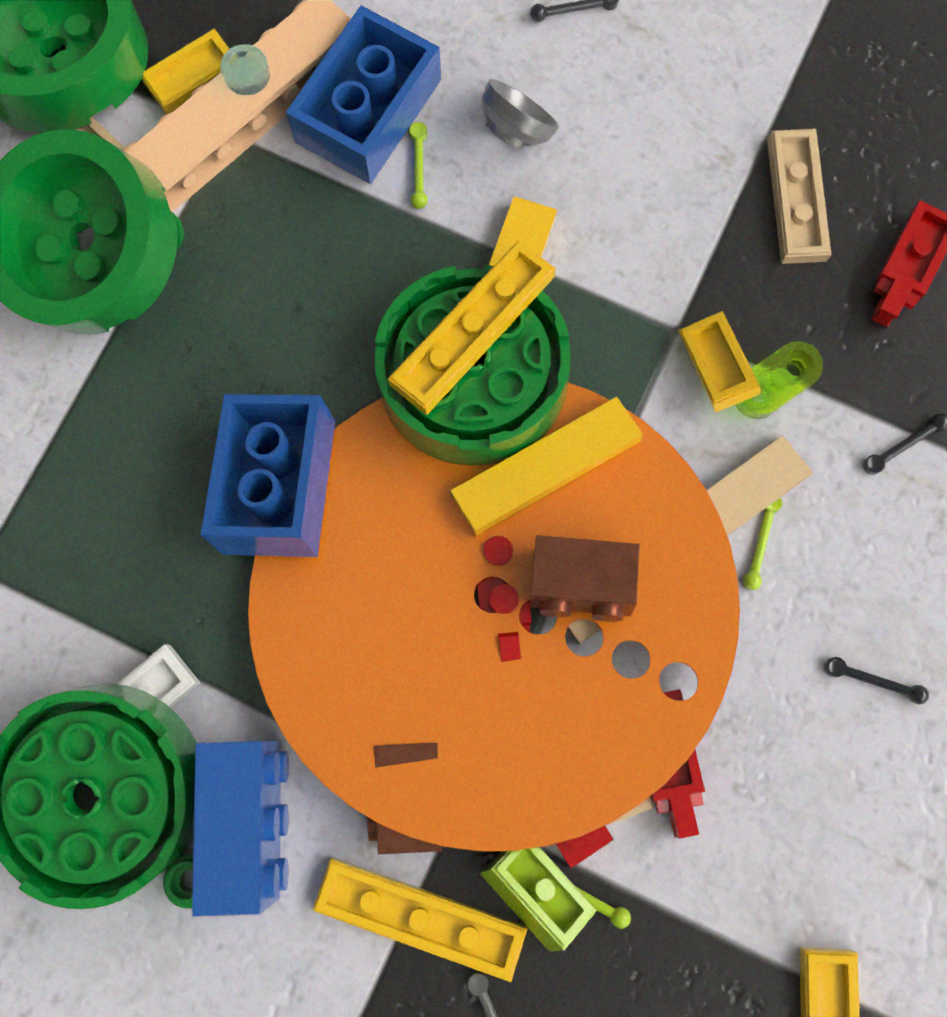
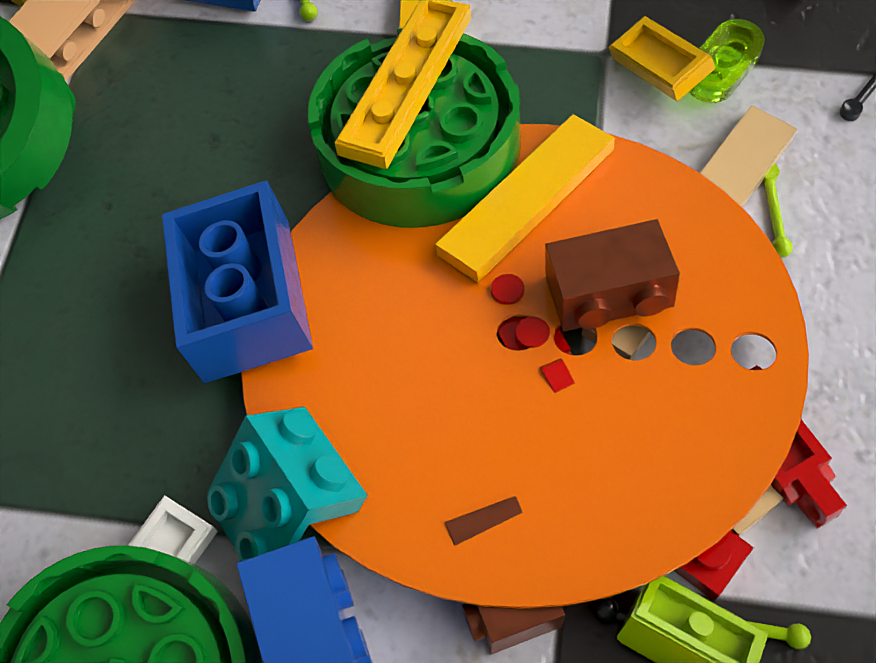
camera: 15 degrees left, 15 degrees down
none -> teal bracket [207,407,368,562]

